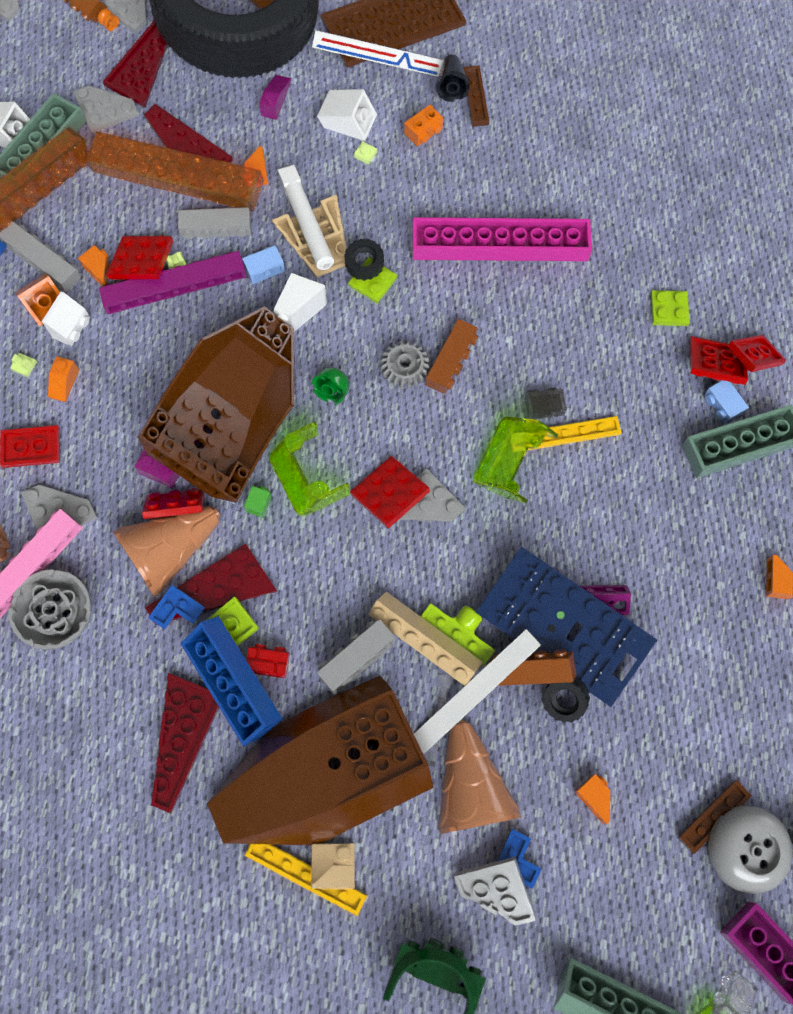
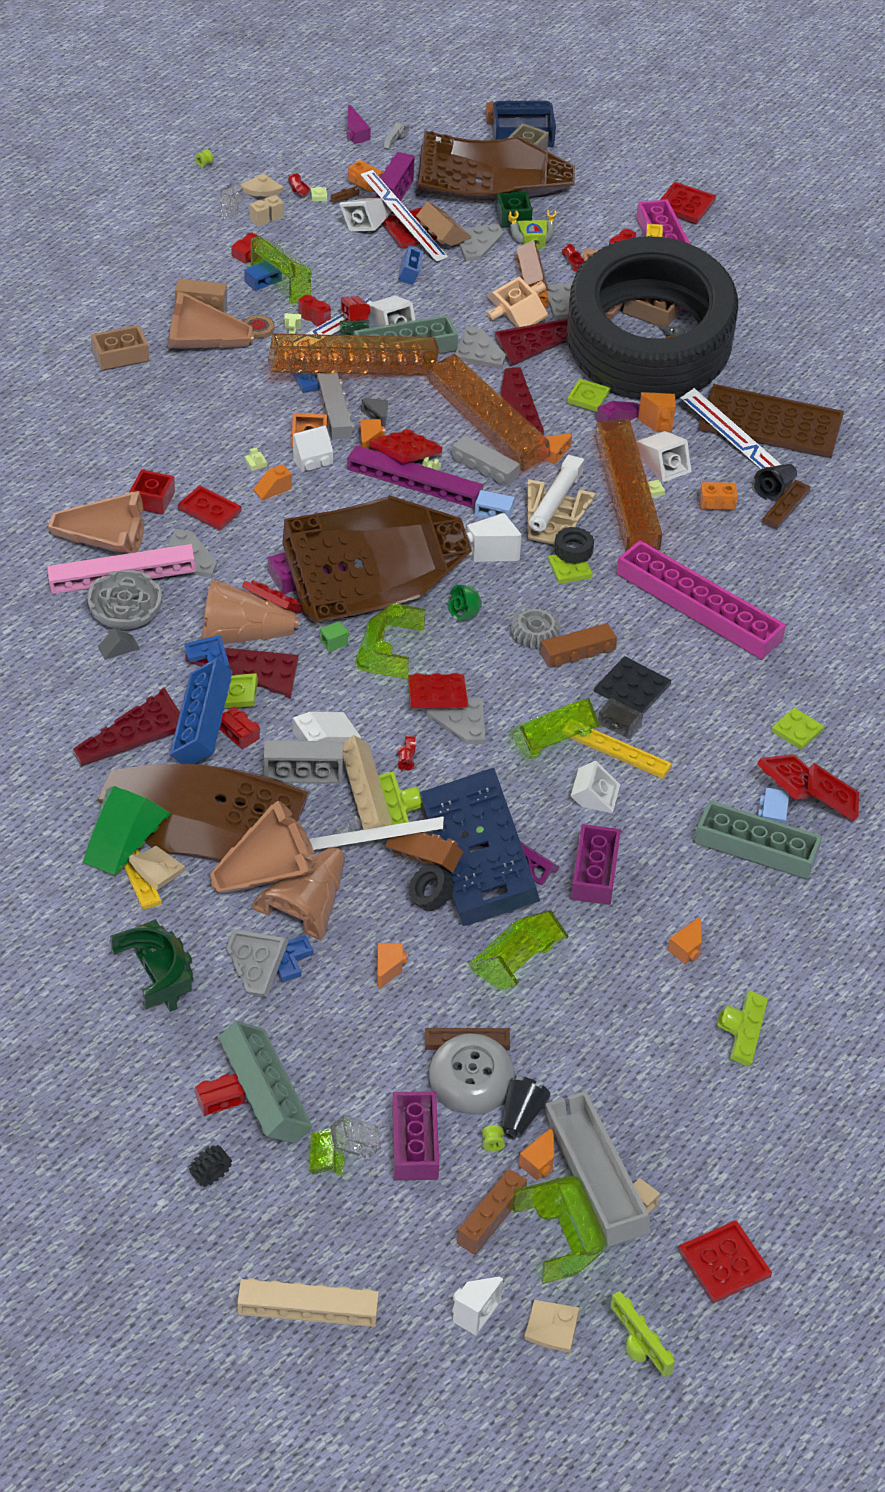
camera: 40 degrees right, 25 degrees down
none -> green wedge [83,786,171,876]
none -> dark grey slope [98,628,139,660]
none -> nougat cone [210,801,317,894]
none -> white slope [293,712,361,743]
none -> dark grey slope [361,398,388,428]
none -> red connector [397,736,416,771]
none -> clear neon green windscreen [468,910,569,990]
none -> light nougat slope [487,277,548,327]
none -> lime plate [567,379,610,412]
none -> white slope [571,761,620,813]
none -> magenta brick [571,824,621,905]
none -> black plate [594,656,671,716]
none -> clear orange brick [595,419,662,552]
none -> orange slope [638,392,675,432]

